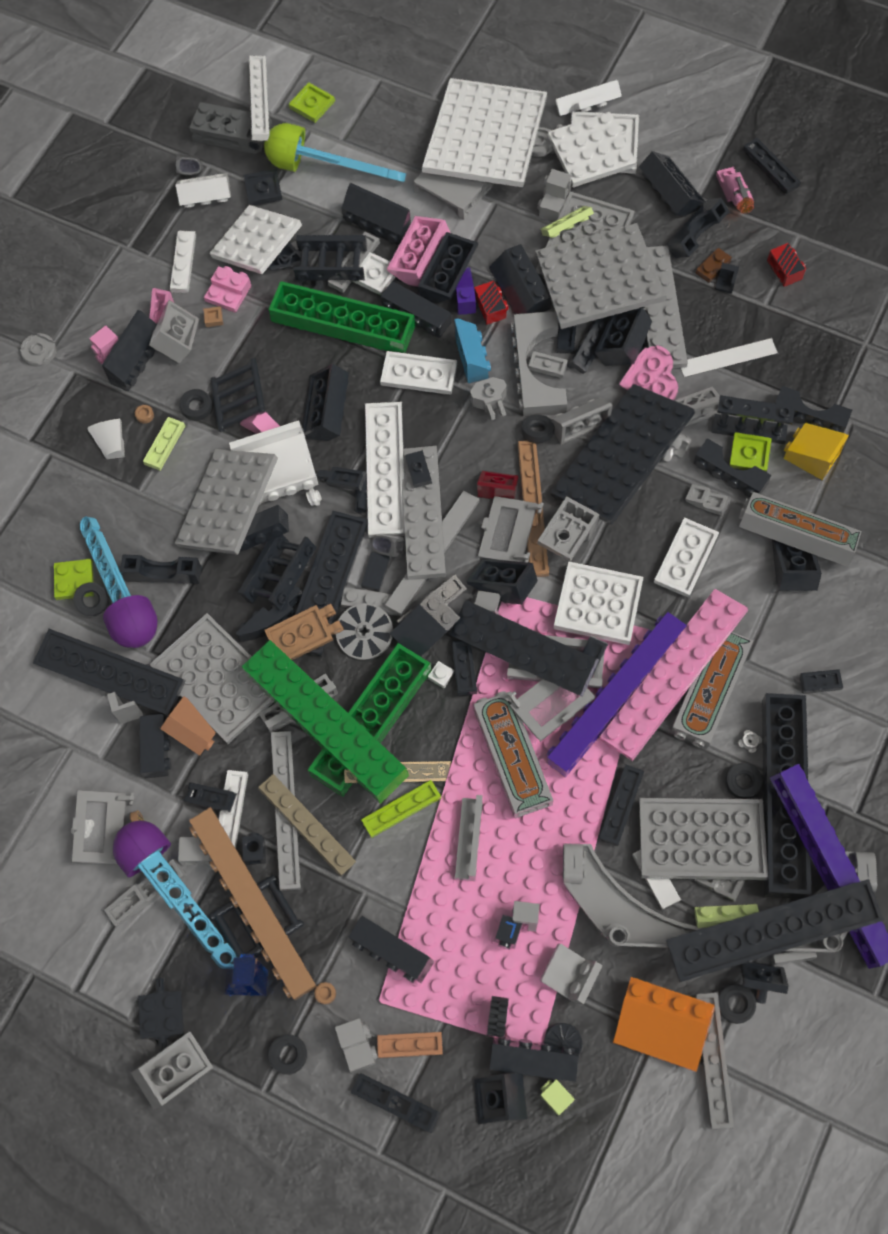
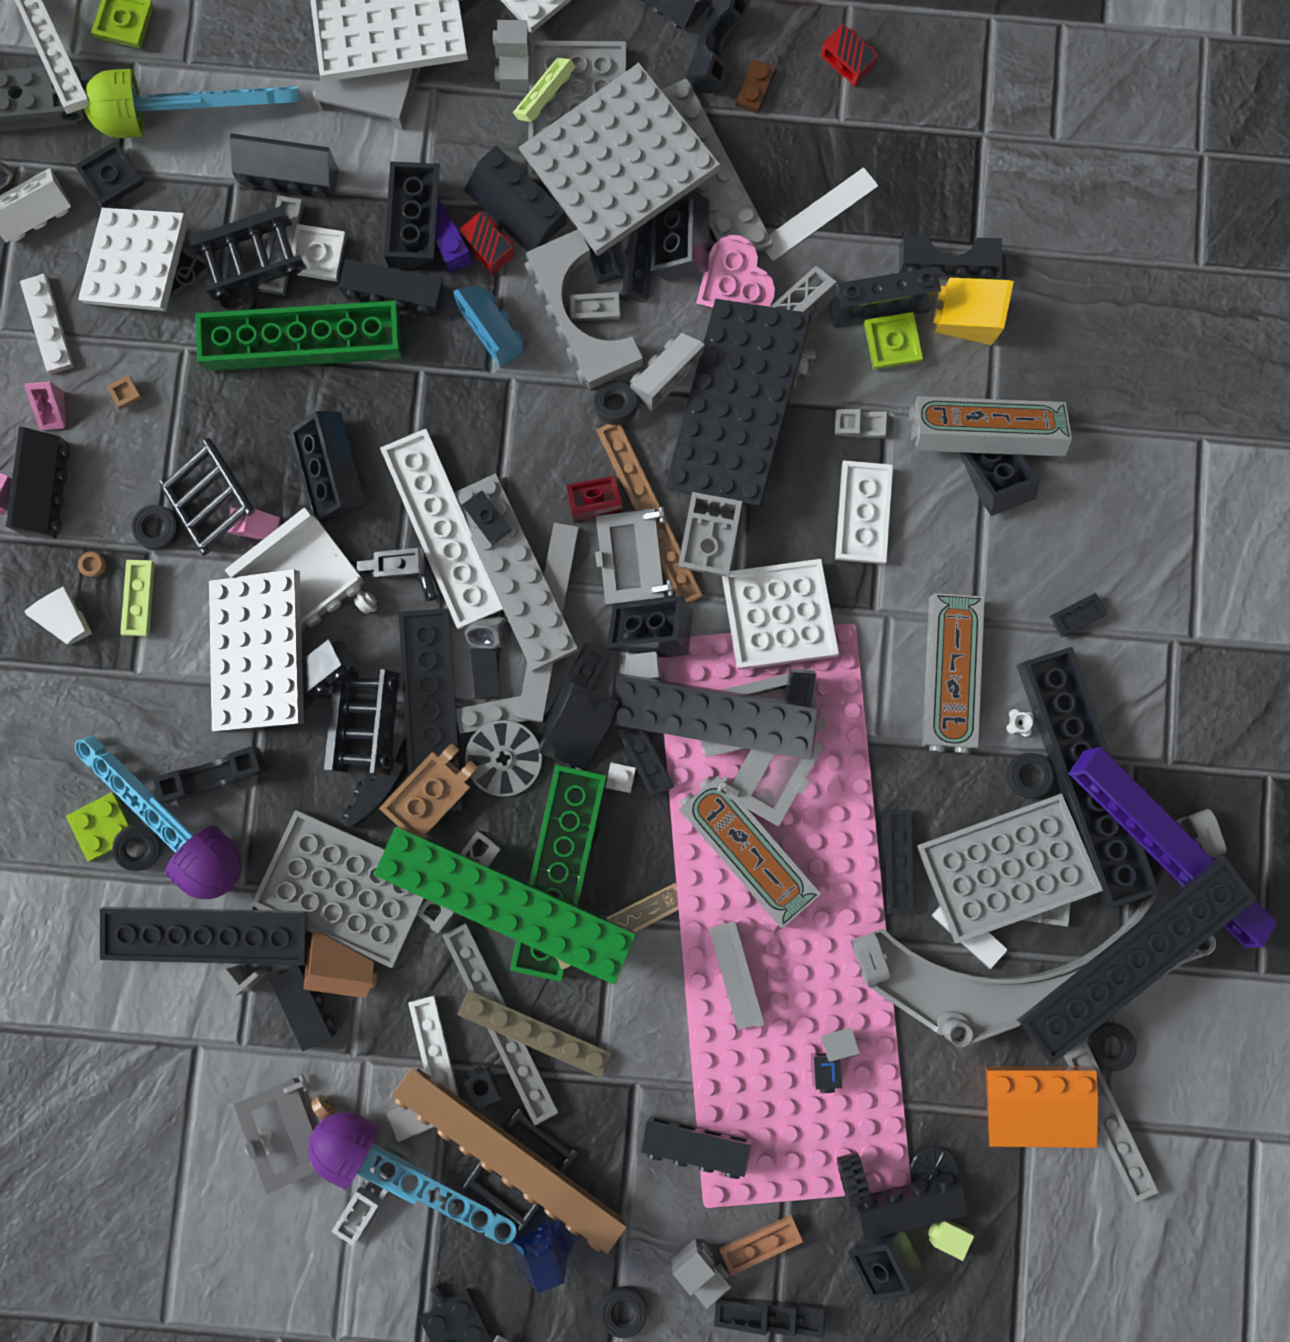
camera: 30 degrees left, 15 degrees up
light grey slope [149,300,199,363] -> none
black plate [182,782,237,813] -> none
bright pink plate [204,266,251,313] -> none
medium nougat tile [315,982,336,1005] -> none
lime plate [361,780,441,839] -> none
white plate [380,351,457,395] -> none
bright pink slope [387,216,451,287] -> none
light grey hinge [470,377,507,420] -> none
light grey bracket [540,944,602,1004] -> none
dark purple brick [546,612,687,778] -> none
bright pink plate [600,589,748,761] -> none
black arch [693,438,772,498] -> none
yellowish green plate [694,904,759,928] -> none
black panel [715,262,739,294] -> none
black tile [741,962,789,1004] -> none

